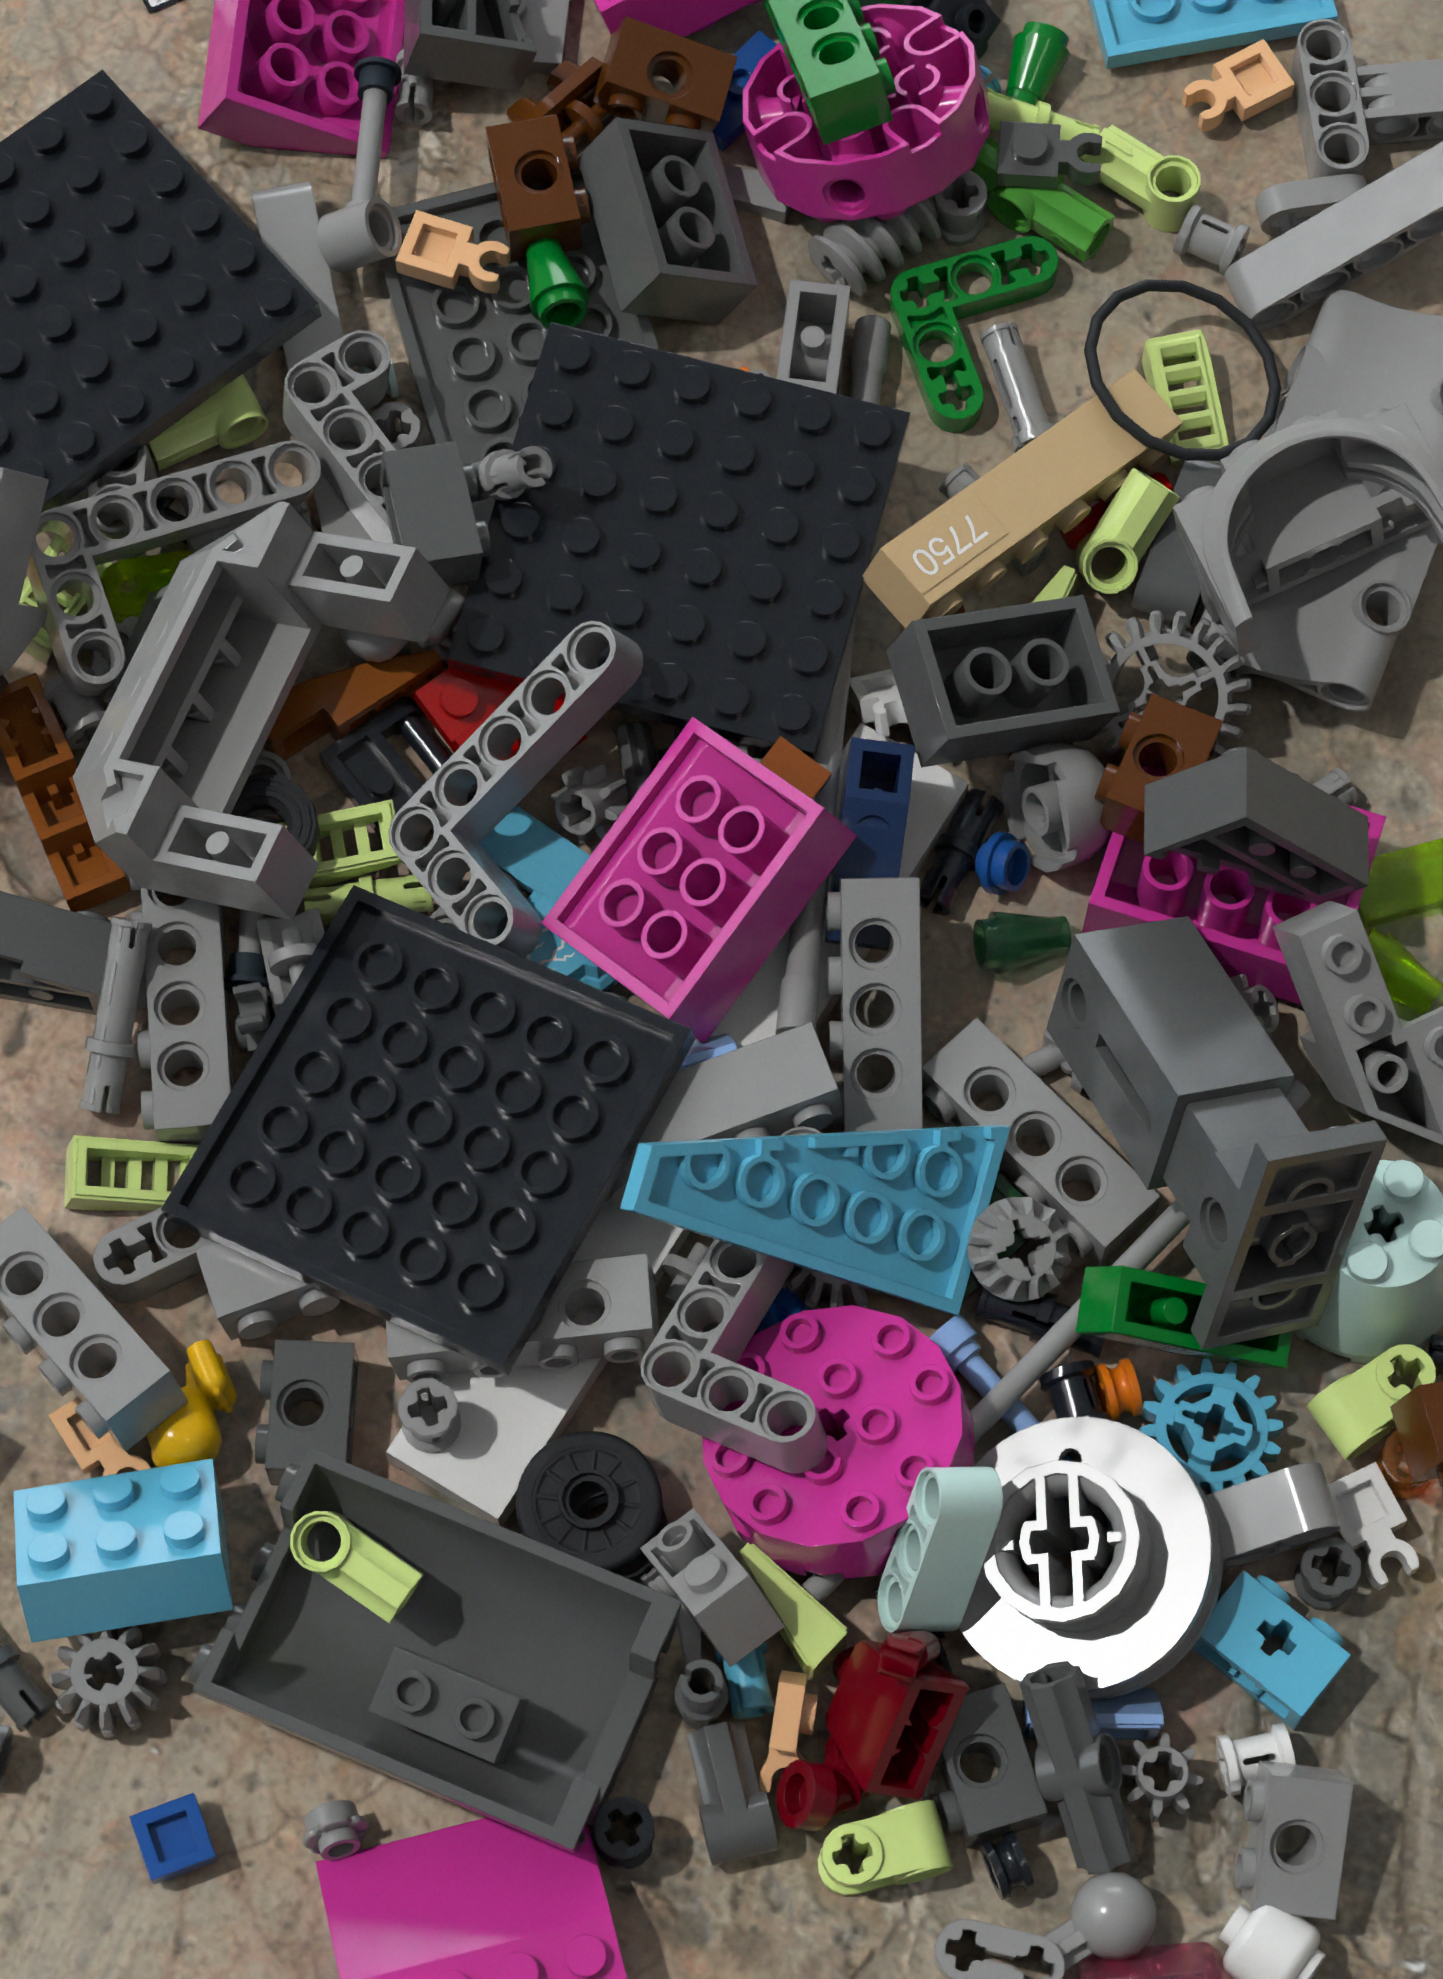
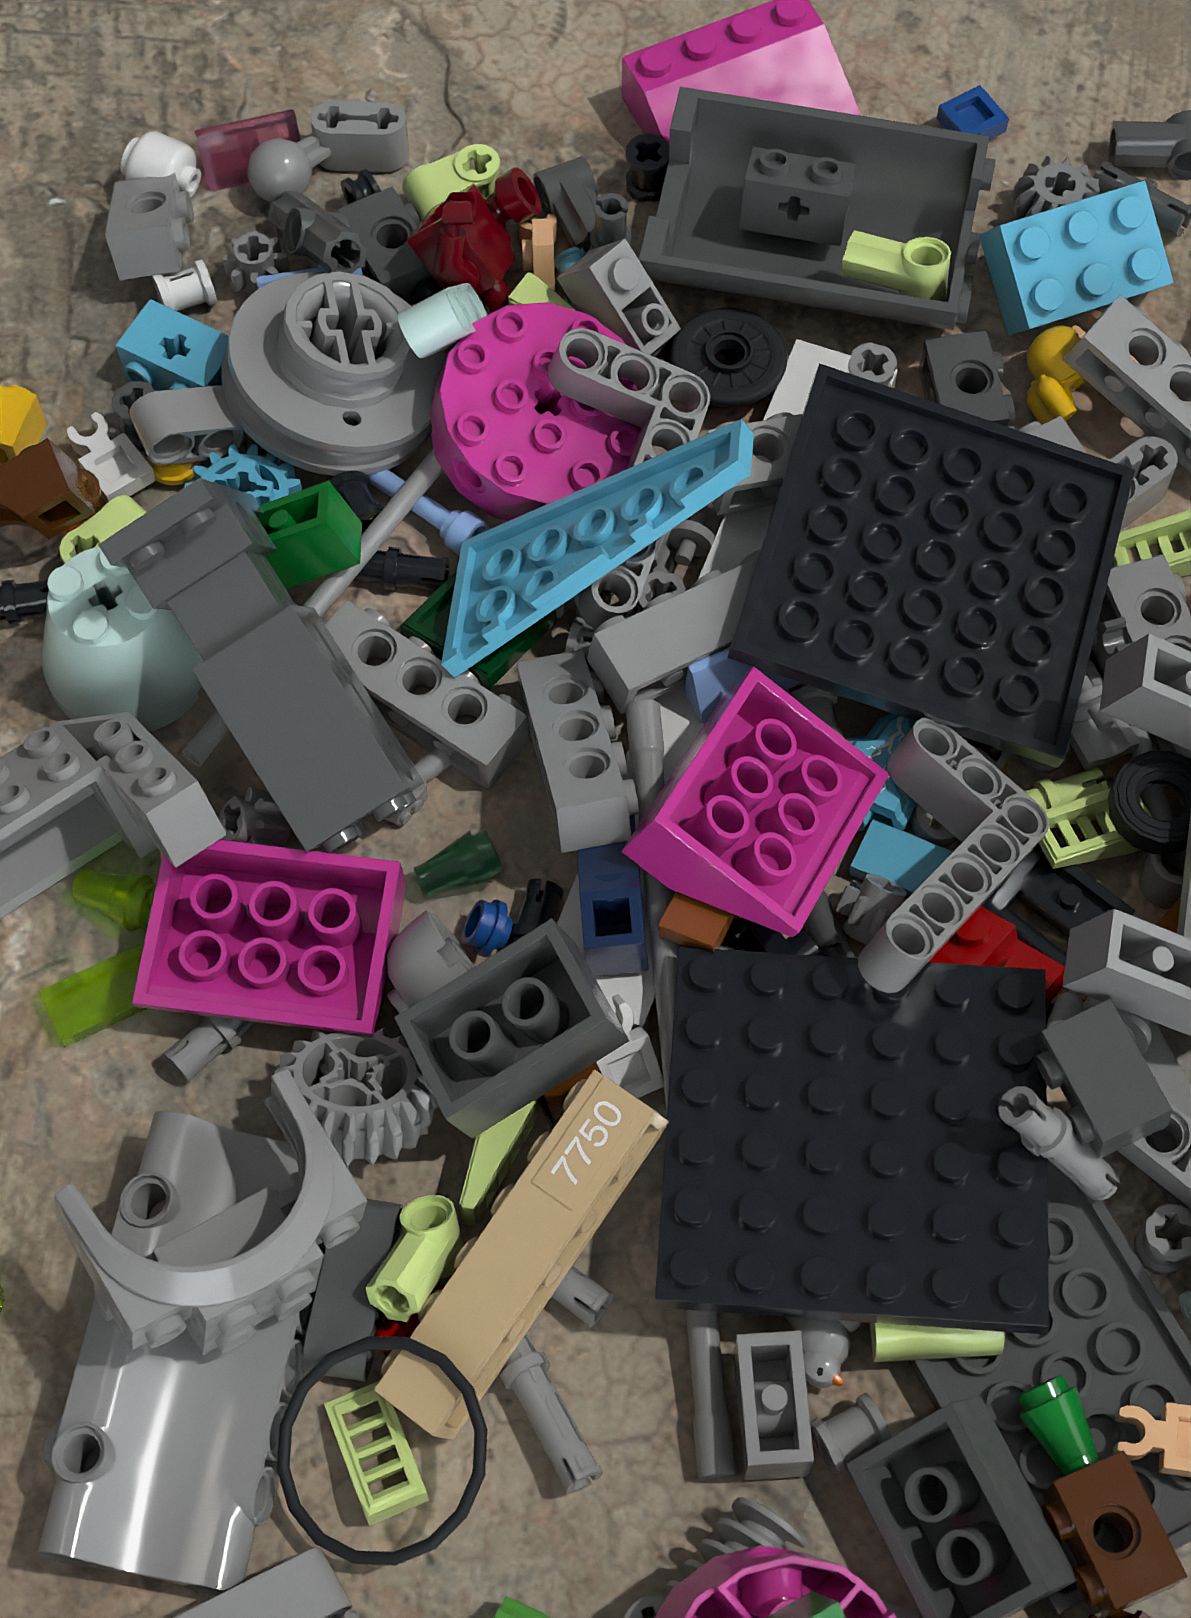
camera: 170 degrees right, 5 degrees down
green beam [889,236,1059,433] -> none
light grey gear [968,1197,1072,1302] -> none
reddish brown brick [1094,693,1223,854] -> none
dark grey wedge [1144,747,1369,904] -> none
none -> light grey bush [810,1393,892,1476]

